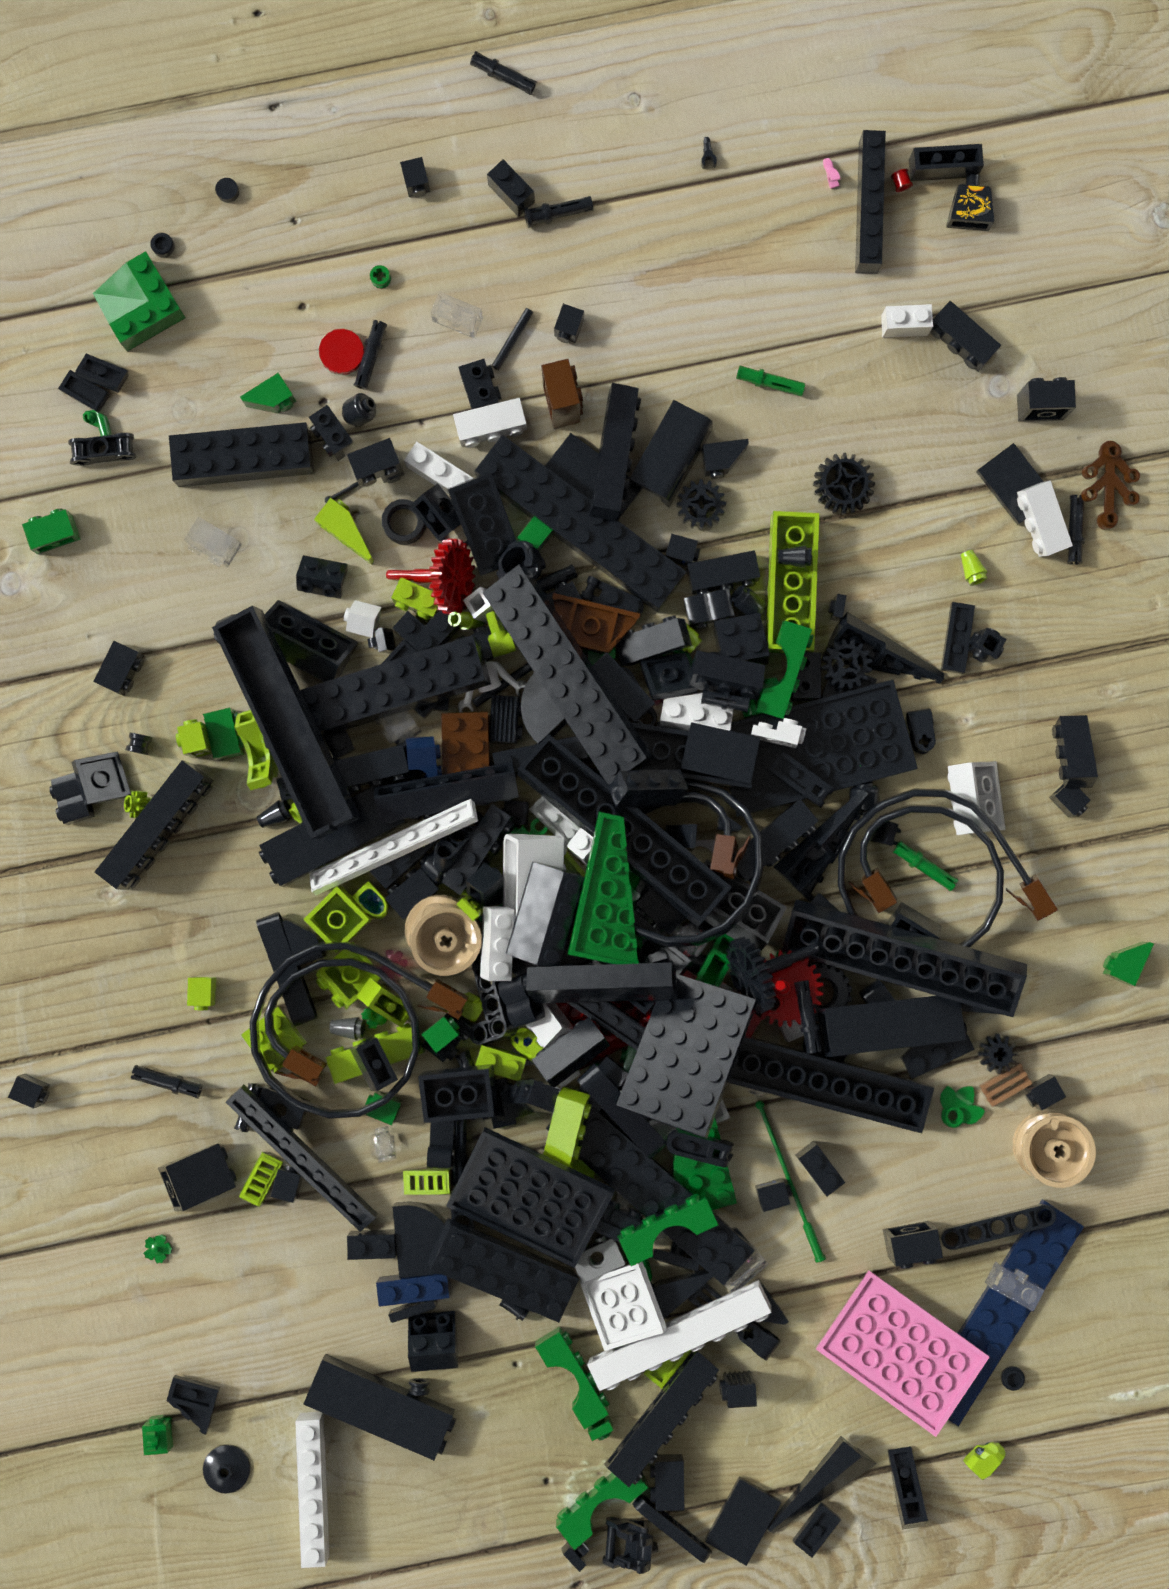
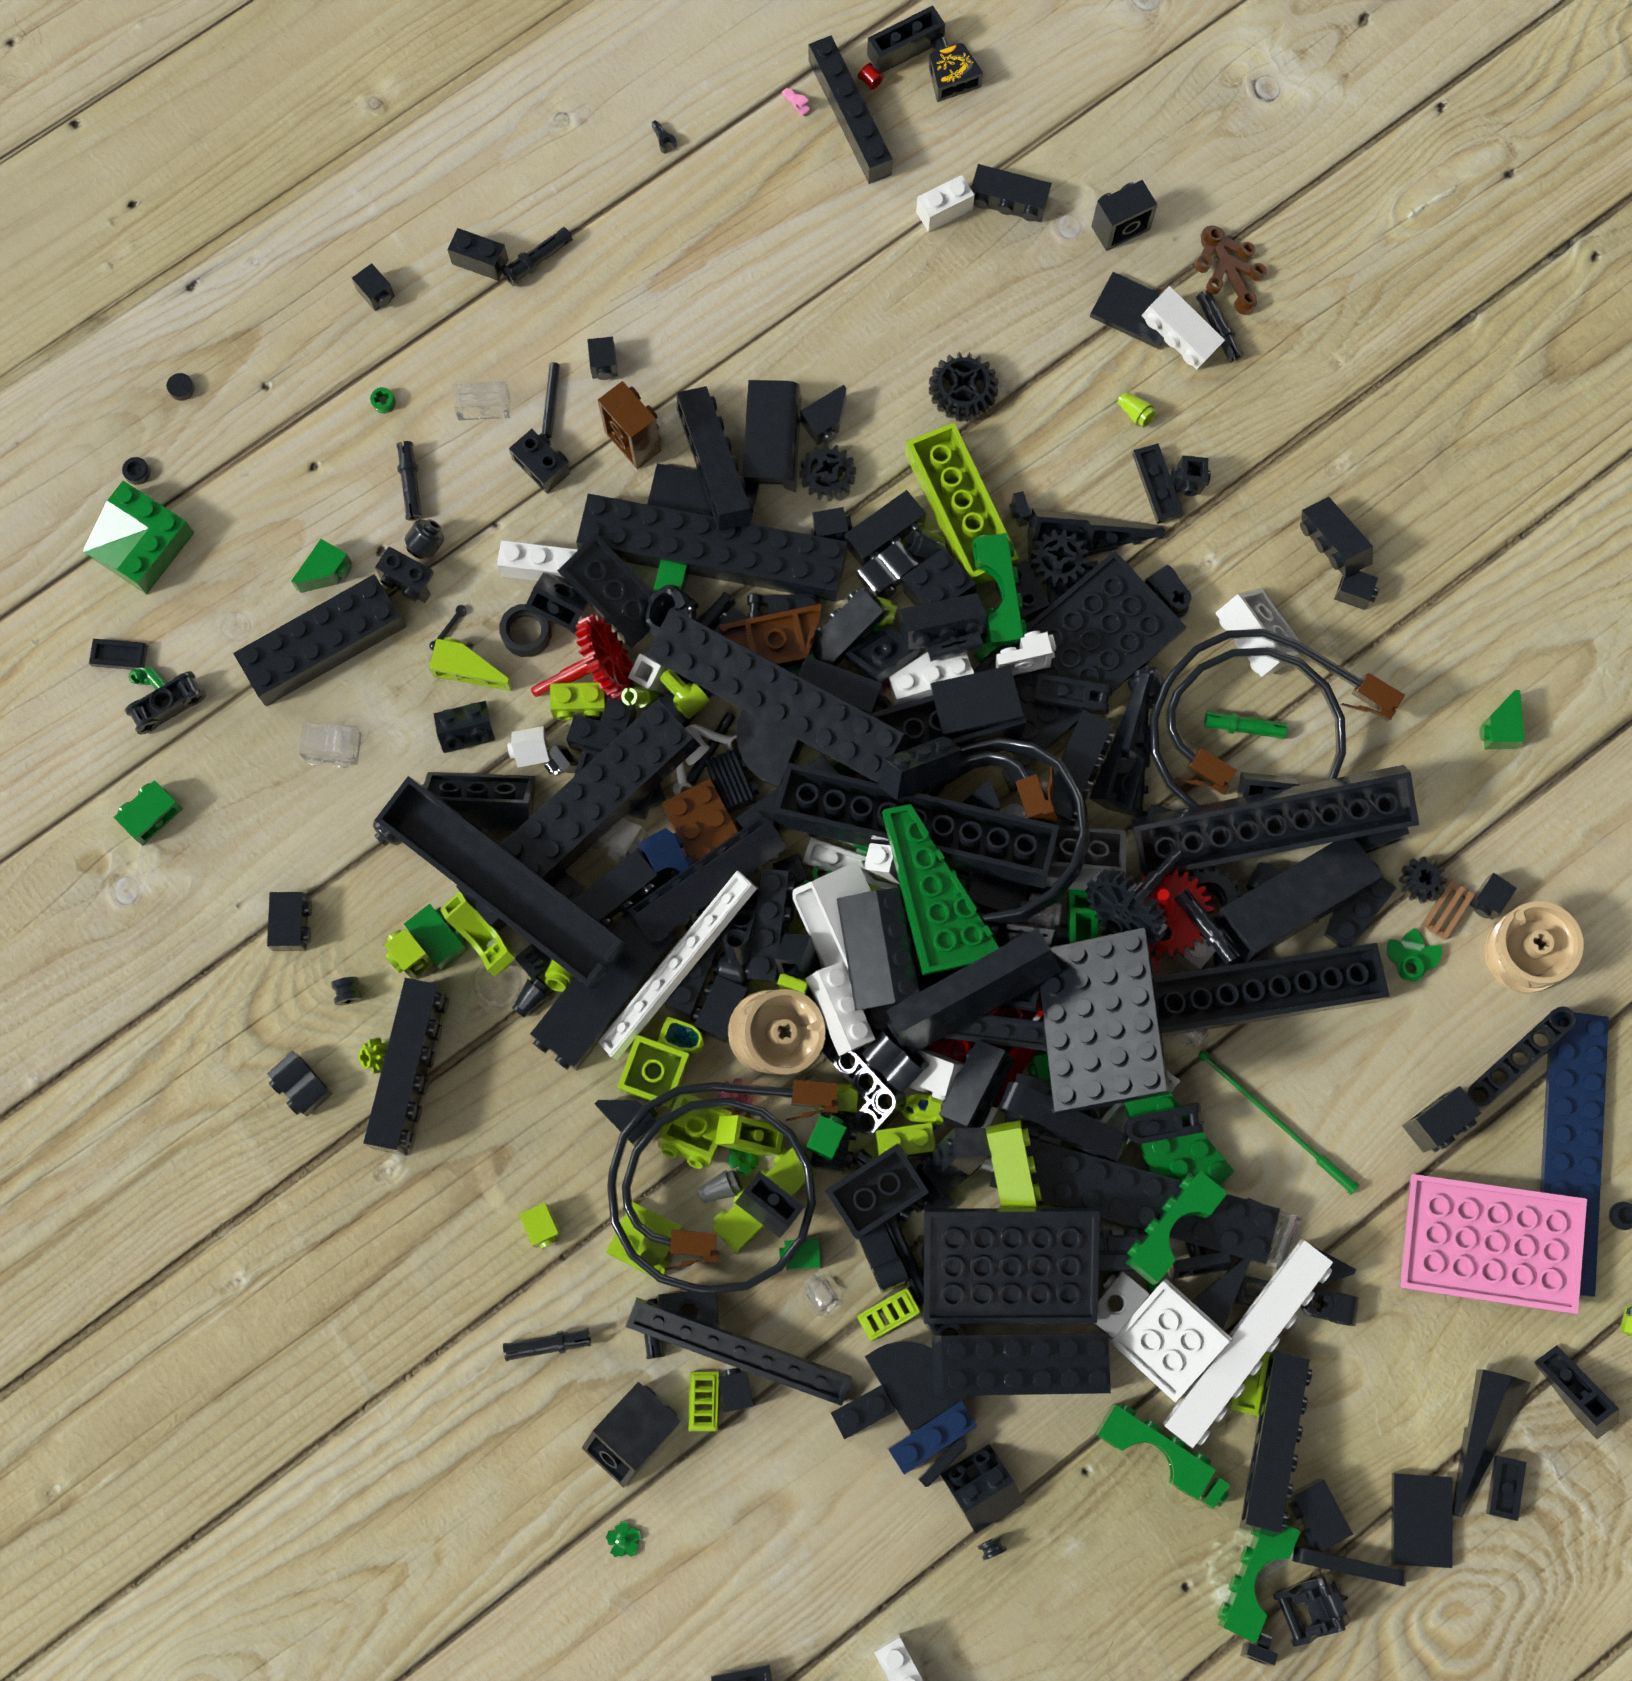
camera: 25 degrees left, 10 degrees down
black brick [8,1074,50,1109] -> none
plate [71,751,131,806] -> none
black plate [75,353,129,393] -> none
black beam [256,912,318,1027] -> none
black brick [303,1354,456,1461] -> none
red tile [319,329,364,375] -> none
black brick [347,438,405,486] -> none
white brick [453,398,527,448] -> none
black pin [470,51,537,95] -> none
black pin [499,1300,529,1321] -> none
black brick [719,1370,757,1408] -> none
green pin [736,365,805,397] -> none
black brick [755,1178,793,1212] -> none
black cone [778,545,812,569] -> none
black brick [795,1141,846,1197] -> none
black tile [871,821,901,846] -> none
clear brick [985,1261,1045,1312] -> none

